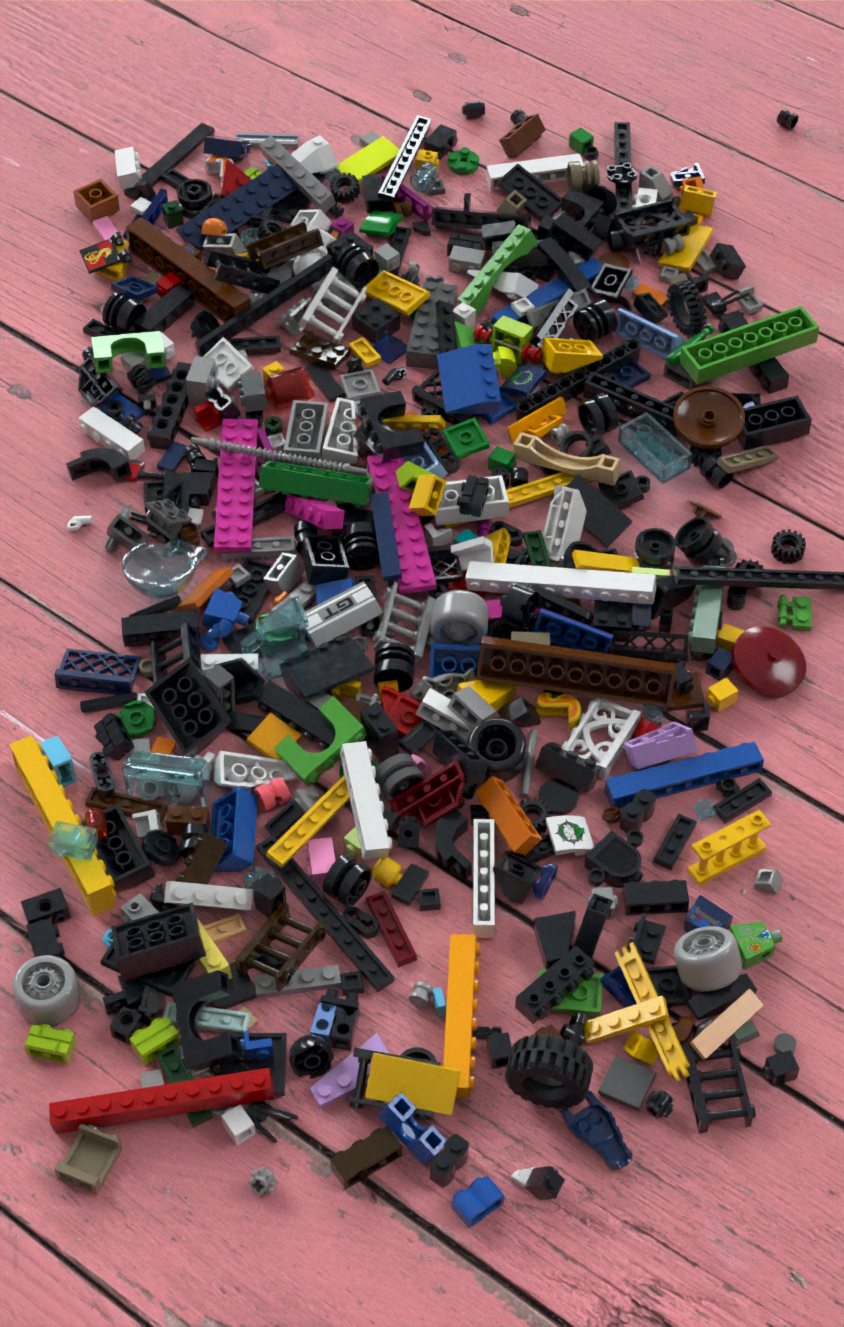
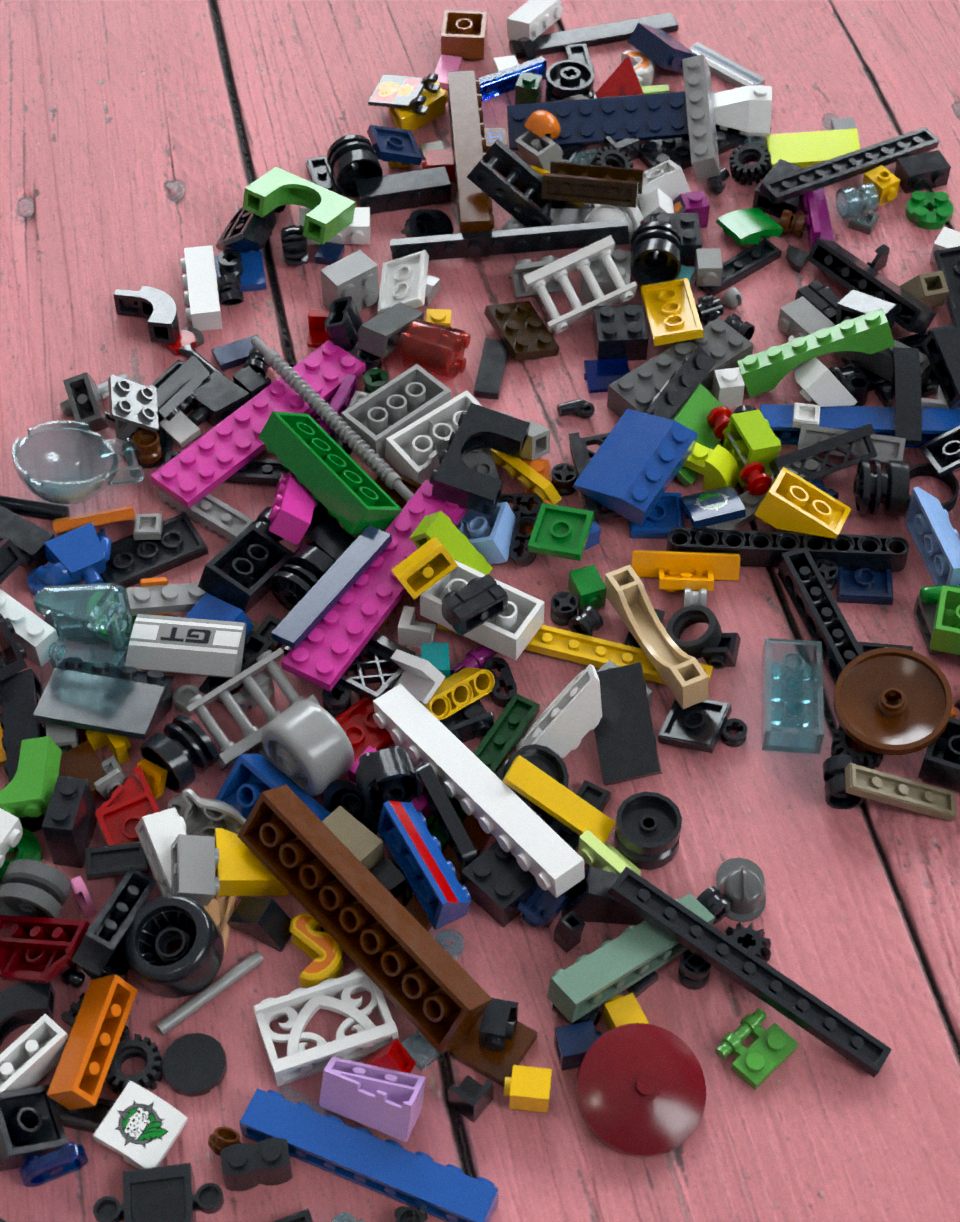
camera: 40 degrees right, 0 degrees up
white arm [67,516,92,532] -> none
black tile [138,394,157,416] -> none
black brick [147,362,192,450] -> none
black plate [229,335,281,355] -> none
light grey brick [263,552,305,596] -> none
light grey tile [339,369,381,402] -> none
black plate [346,357,364,374] -> none
yellow plate [349,337,381,368] -> none
black brick [534,742,602,792] -> none
black wheel [577,393,619,438] -> none
black fence [610,630,688,662] -> none
black wheel [675,516,723,564] -> none
medium nougat piece [688,498,723,517] -> none
black tyre [771,529,806,564] -> none

